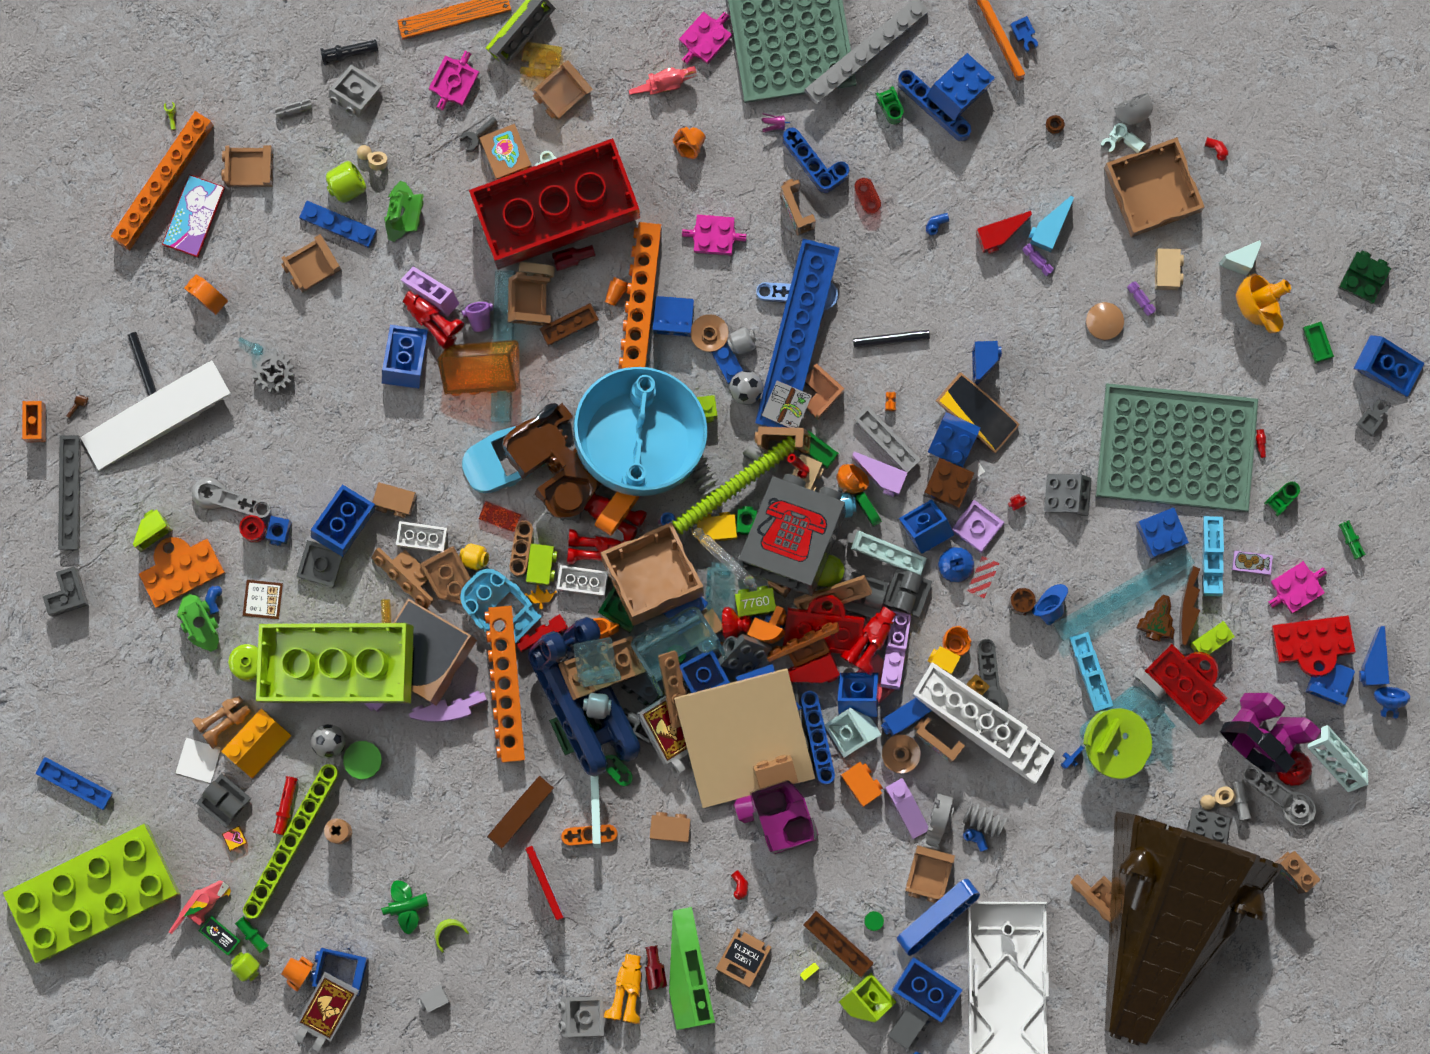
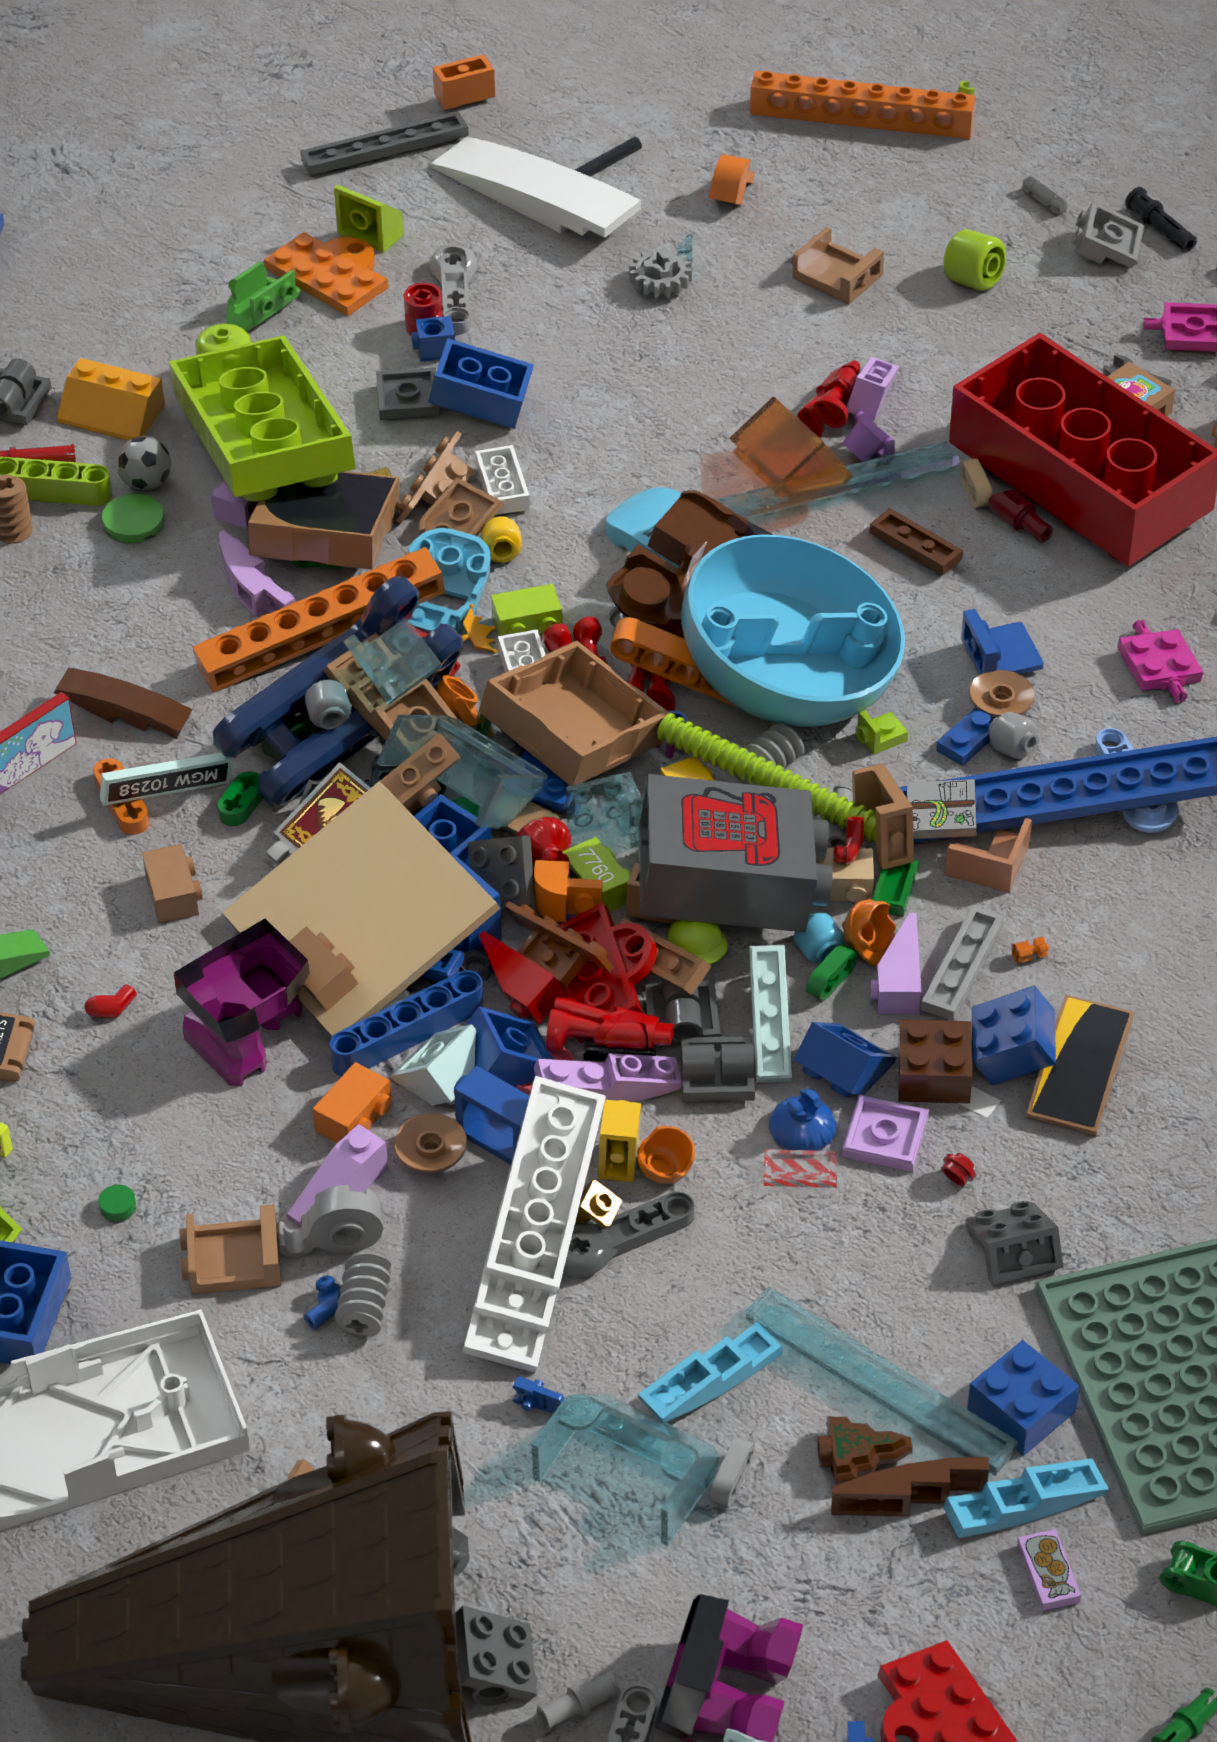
camera: 70 degrees right, 35 degrees down
dark grey panel [42,567,89,617] -> none
reddish brown hand [66,395,89,418] -> none
tile [162,174,225,258] -> none
white sticker [176,738,221,783] -> none
medium nougat piece [192,696,251,749] -> none
blue arm [205,586,222,615] -> none
medium nougat panel [221,145,273,187] -> none
sticker [242,580,283,619] -> none
blue plate [299,201,377,248] -> none
tan plate [357,145,387,170] -> none
medium nougat brick [372,482,417,518] -> none
blue slope [381,324,428,389] -> none
bright green piece [384,181,424,242] -> none
clear red tile [478,501,521,533] -> none
medium nougat panel [508,272,551,326] -> none
medium nougat beam [509,521,534,577] -> none
orange cone [605,277,628,306] -> none
orange brick [618,222,662,369] -> none
clear wheel [691,527,757,588] -> none
light grey piece [729,371,763,404] -> none
reddish brown plate [803,911,874,978] -> none
black piece [853,330,930,348] -> none
beam [897,879,980,956] -> none
medium nougat panel [914,717,965,763] -> none
blue slope [972,341,1002,385] -> none
reddish brown piece [1009,588,1036,616] -> none
blue piece [1032,584,1068,625] -> none
lime piece [1083,708,1152,779] -> none
red plate [1145,644,1227,725] -> none
lime brick [1189,621,1235,654] -> none
tan plate [1200,786,1236,810] -> none
dark pink plate [1268,561,1327,614] -> none

